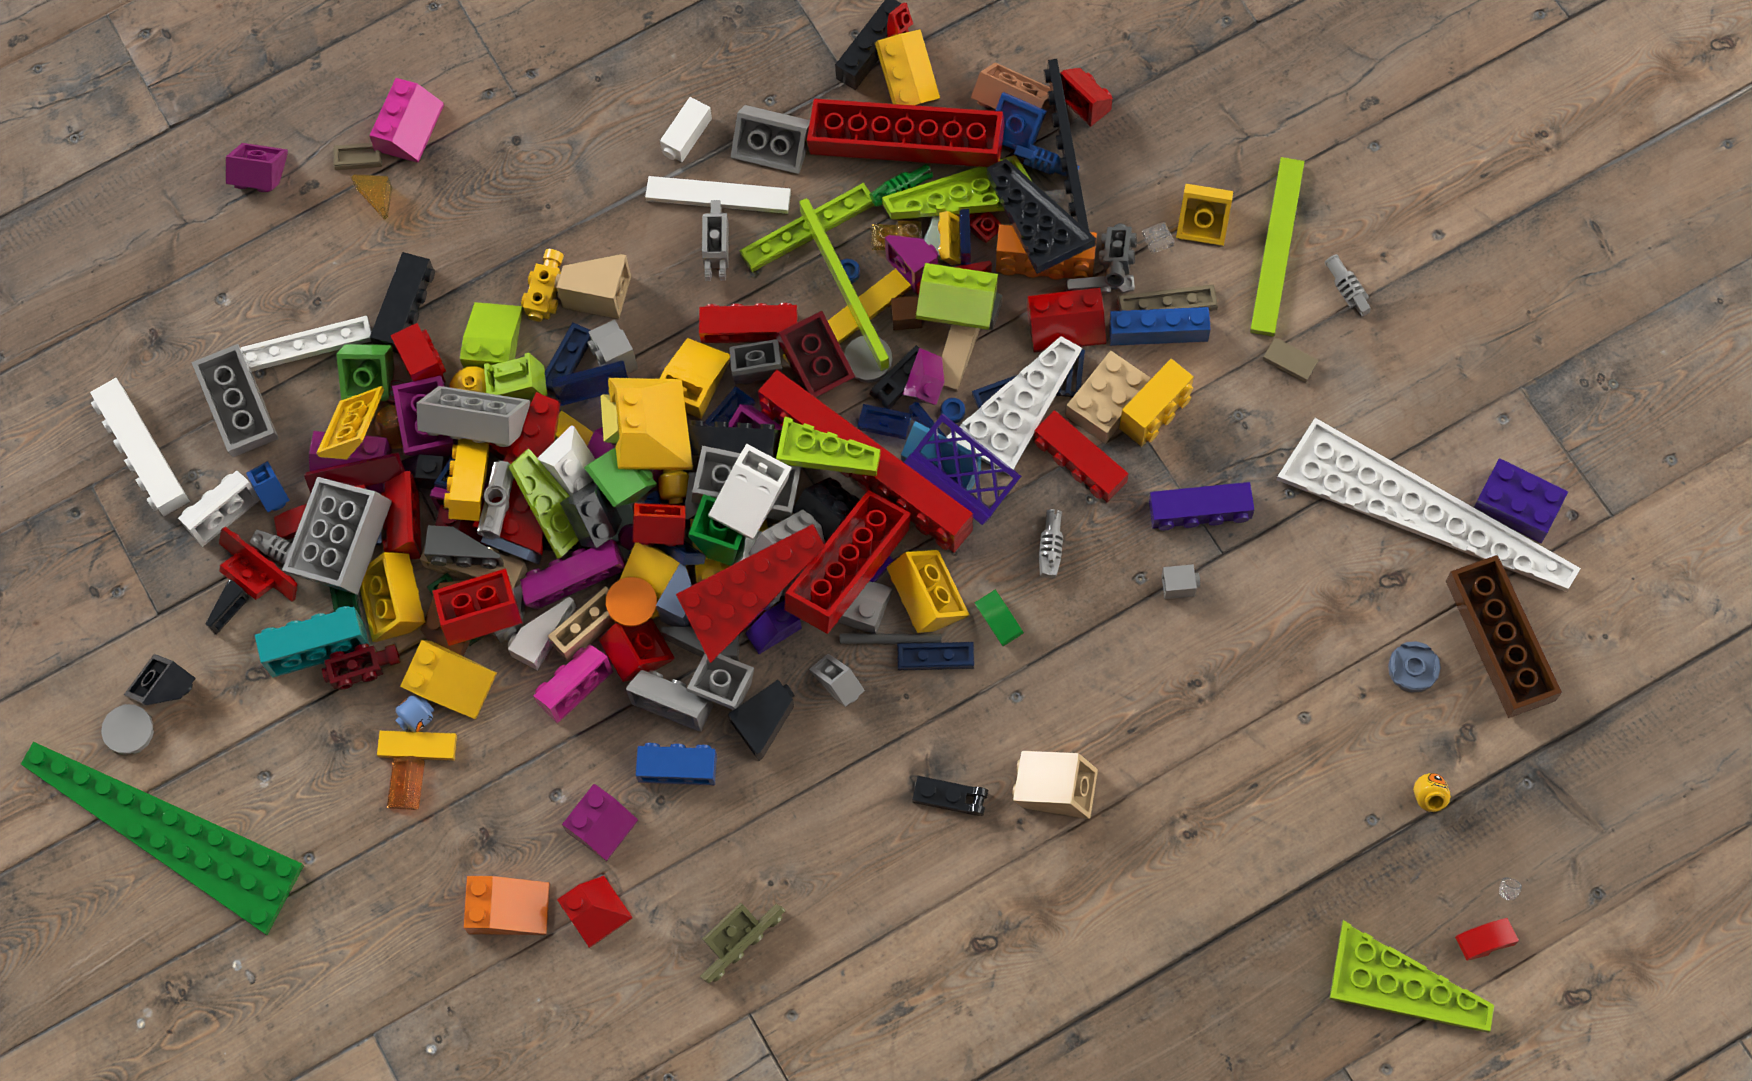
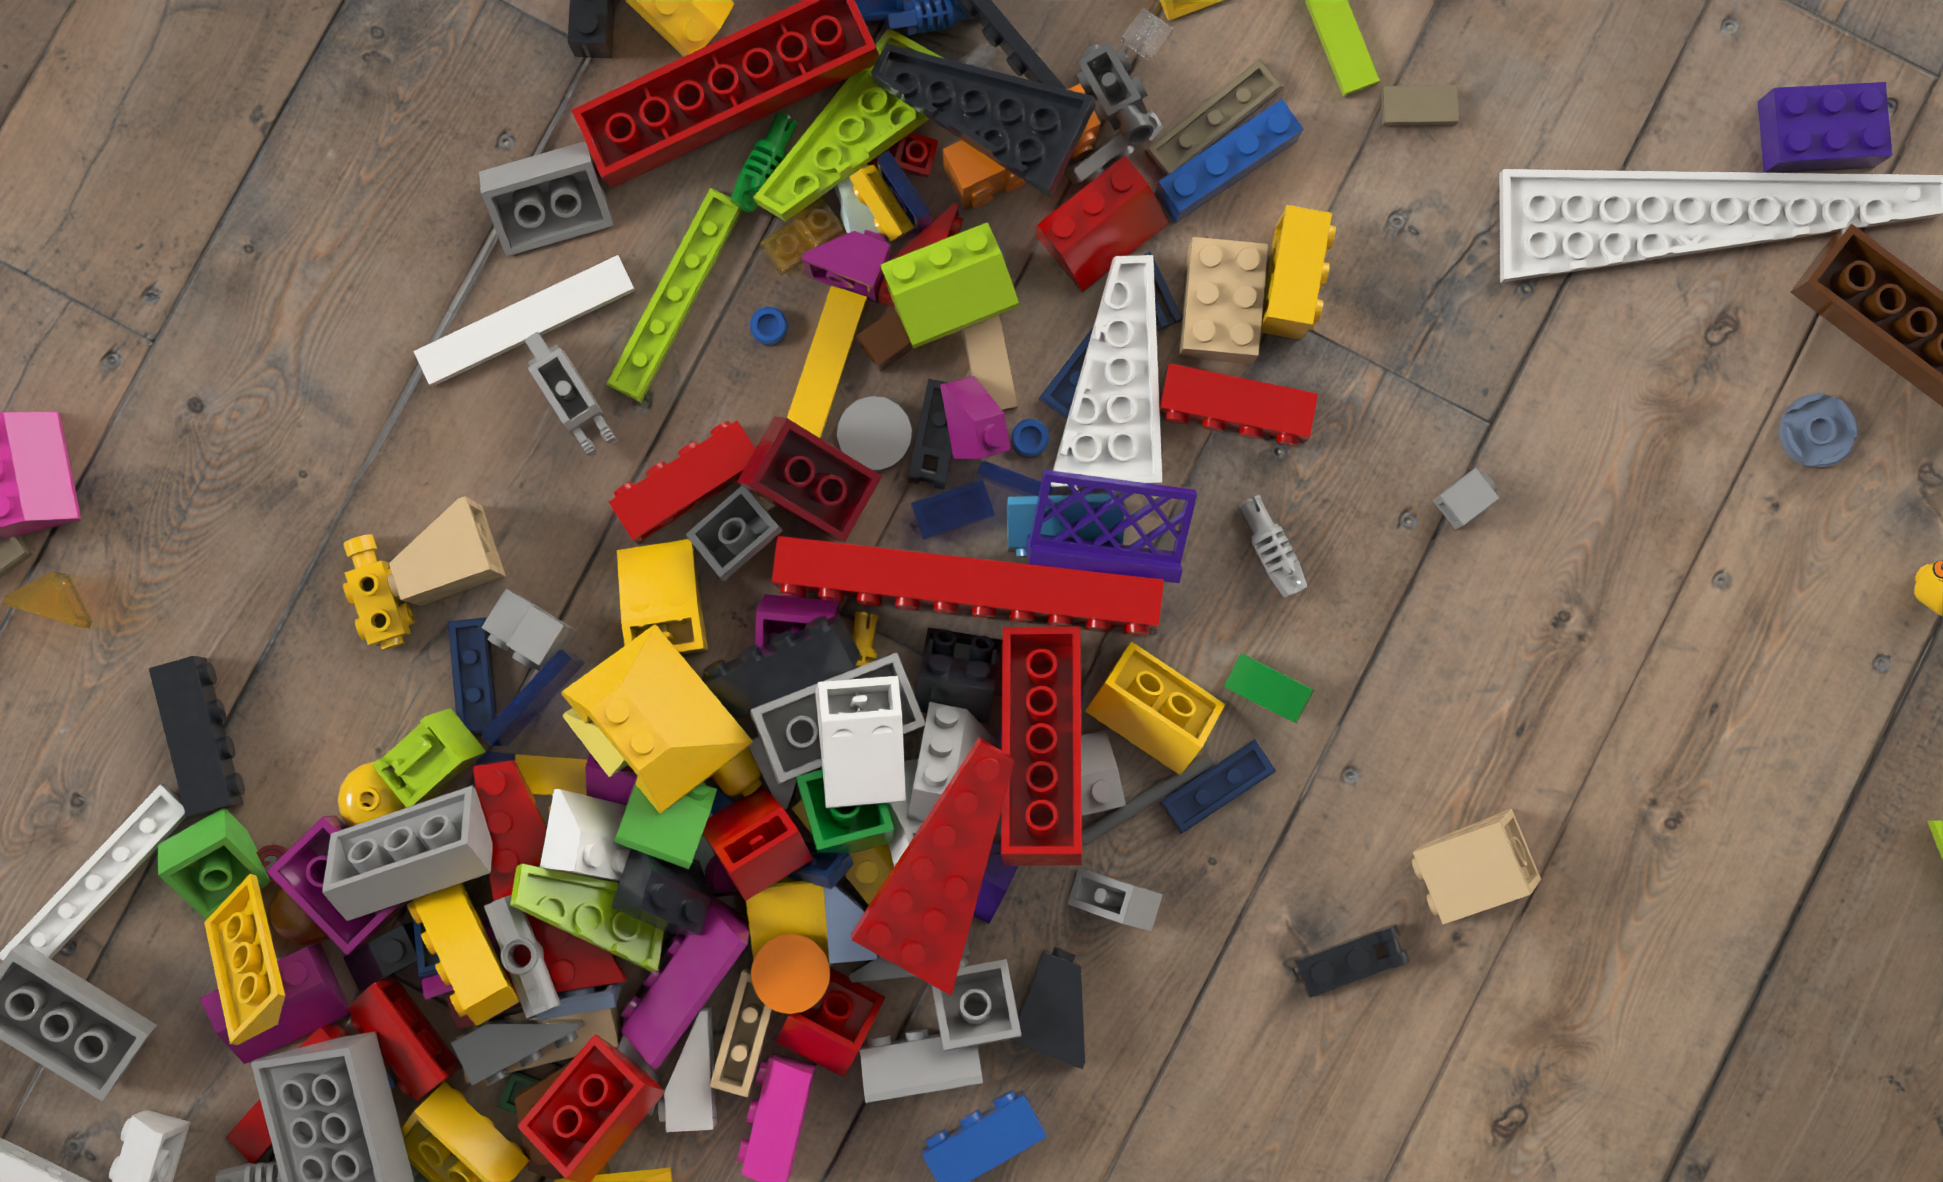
camera: 40 degrees left, 15 degrees up
blue slope [246,461,290,512] -> none
dark red tile [304,453,405,494] -> none
red brick [390,323,447,383] -> none
lime slope [460,302,523,368] -> none
white brick [660,97,712,162] -> none
clear blue plate [705,386,755,426] -> none
lime wing [776,417,880,476] -> none
lime tile [799,198,889,371] -> none
dark purple brick [1149,482,1254,530] -> none

